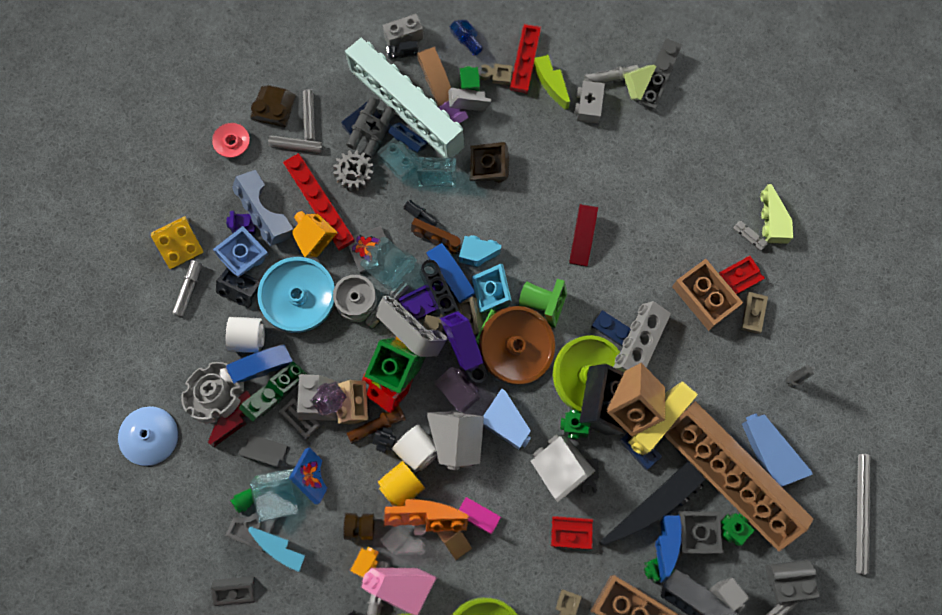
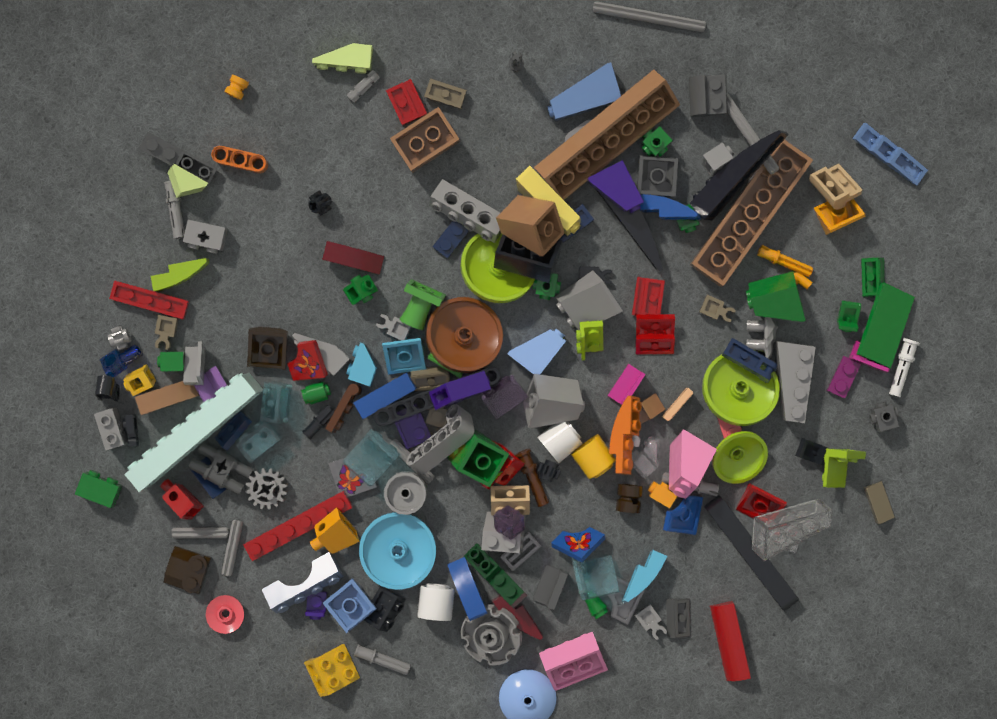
camera: 80 degrees left, 15 degrees up
none -> green brick [75,470,123,508]
none -> black piece [95,375,120,402]
none -> light grey gear [108,326,132,350]
none -> yellow brick [123,364,156,396]
none -> red torso [160,479,204,520]
none -> orange beam [211,146,268,173]
none -> light orange wheel [224,74,249,100]
none -> red tile [287,340,328,381]
none -> light grey slope [292,333,351,376]
none -> green brick [301,381,331,405]
none -> black gear [308,190,332,216]
none -> green brick [343,274,378,306]
none -> light grey plate [376,314,412,340]
none -> bright pink slope [539,632,608,691]
none -> lime bracket [576,320,603,361]
none -> dark purple slope [587,160,644,213]
none -> red slope [635,314,675,354]
none -> light grey plate [635,604,667,640]
none -> light nougat tile [662,387,693,421]
none -> blue tile [663,495,703,535]

